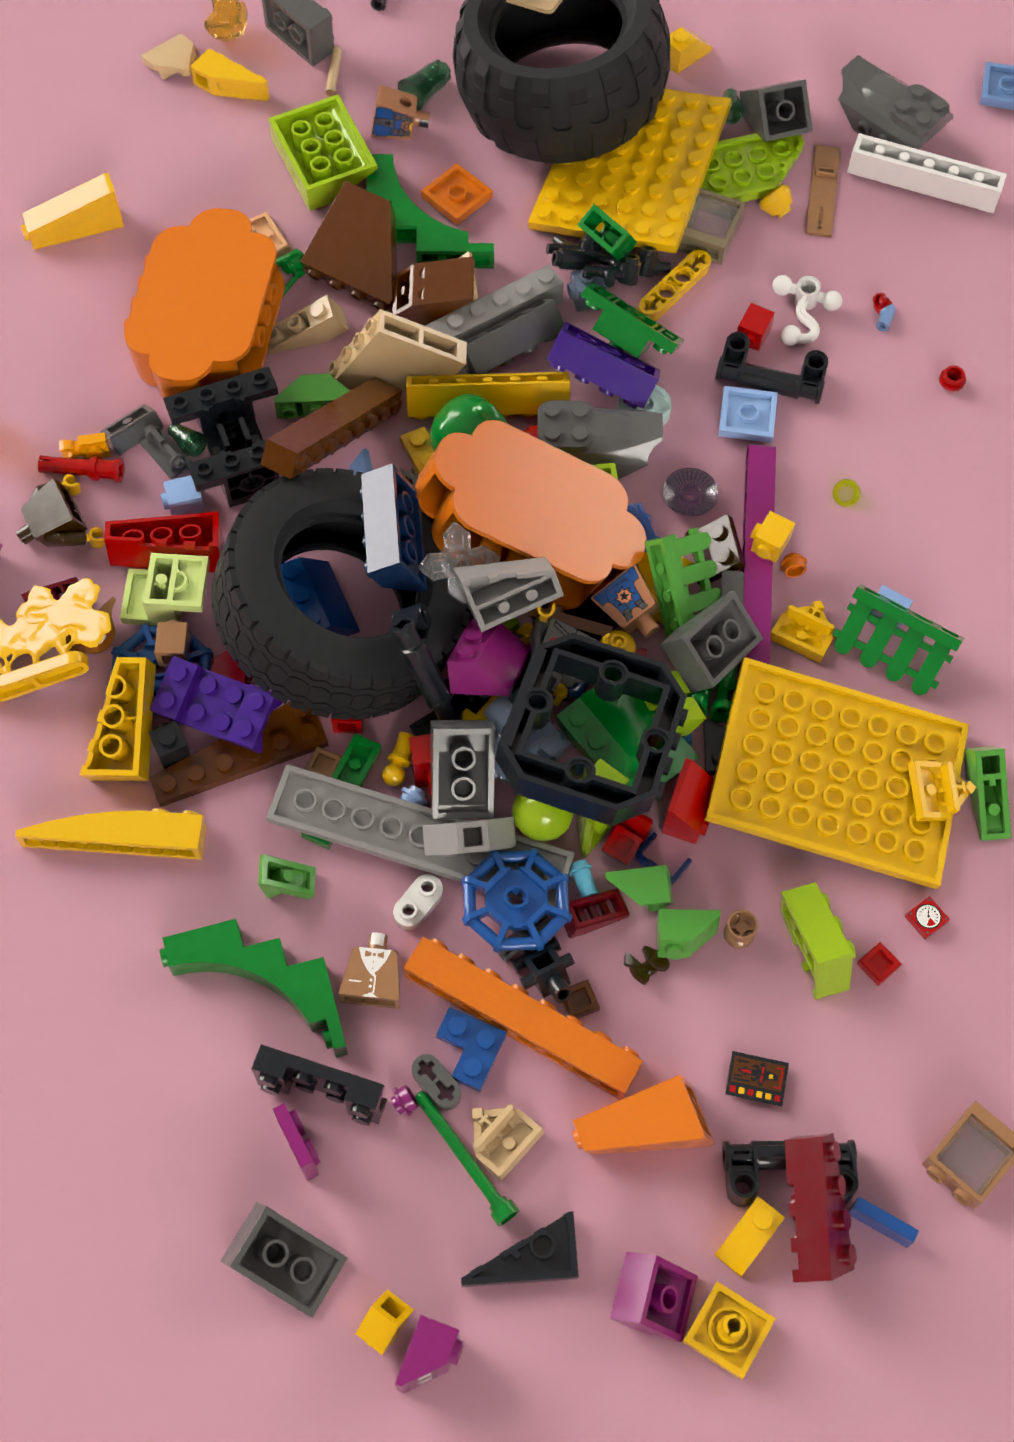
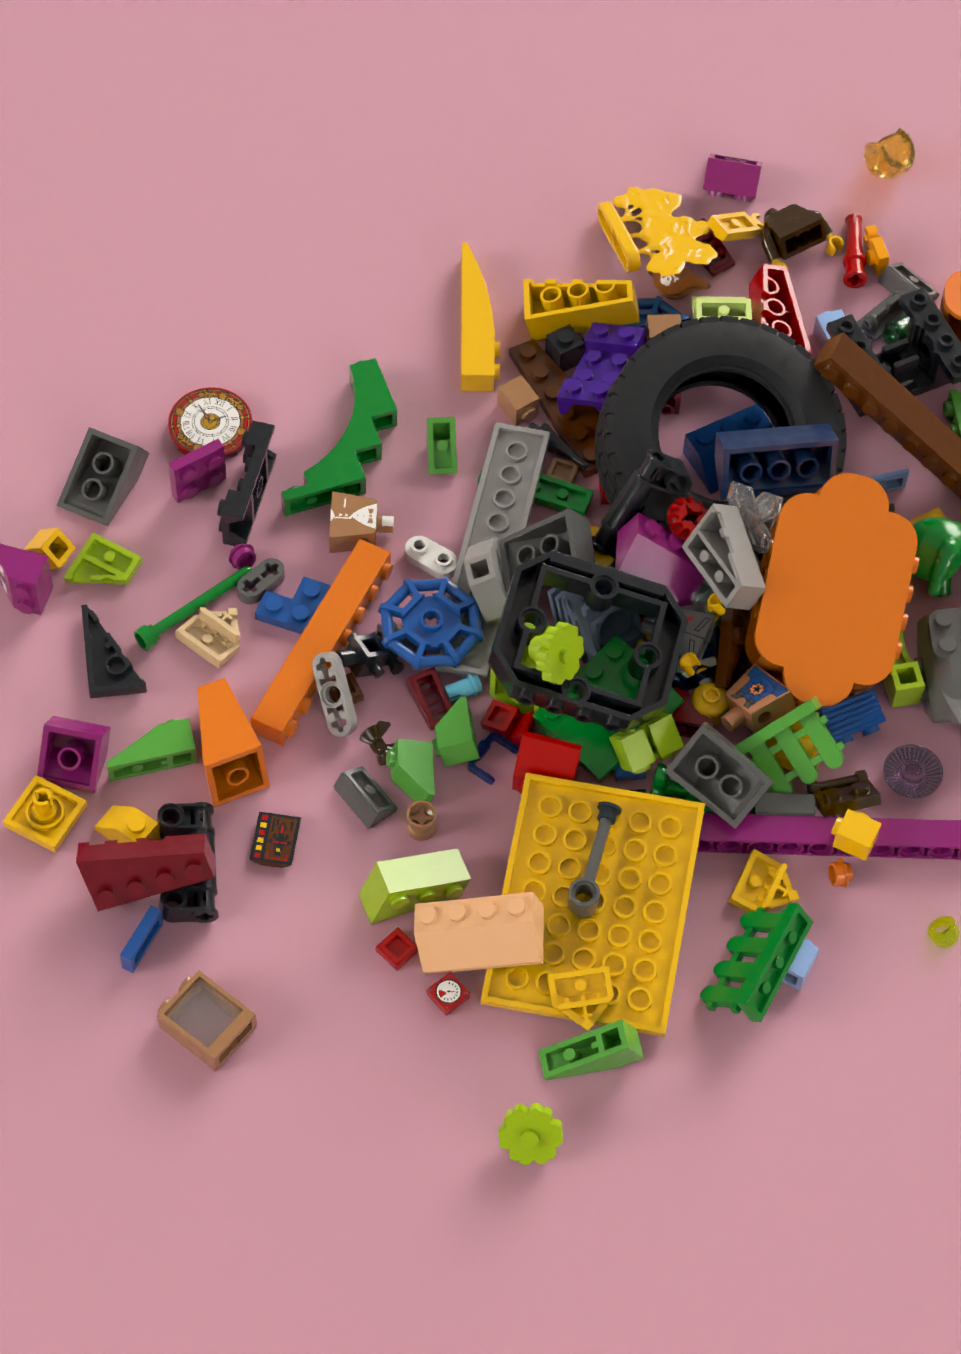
camera: 85 degrees right, 5 degrees down
none -> lime wing [64,532,143,585]
none -> bright green slope [106,718,198,782]
none -> tile [168,387,252,457]
none -> light grey beam [312,651,358,737]
none -> dark grey slope [334,766,398,828]
none -> light nougat slope [414,892,544,975]
none -> medium nougat brick [497,375,540,426]
none -> black piece [528,422,589,469]
none -> lime plant [528,621,584,685]
none -> dark grey piece [568,801,622,918]
none -> red gear [667,496,708,541]
none -> yellow plate [706,211,764,242]

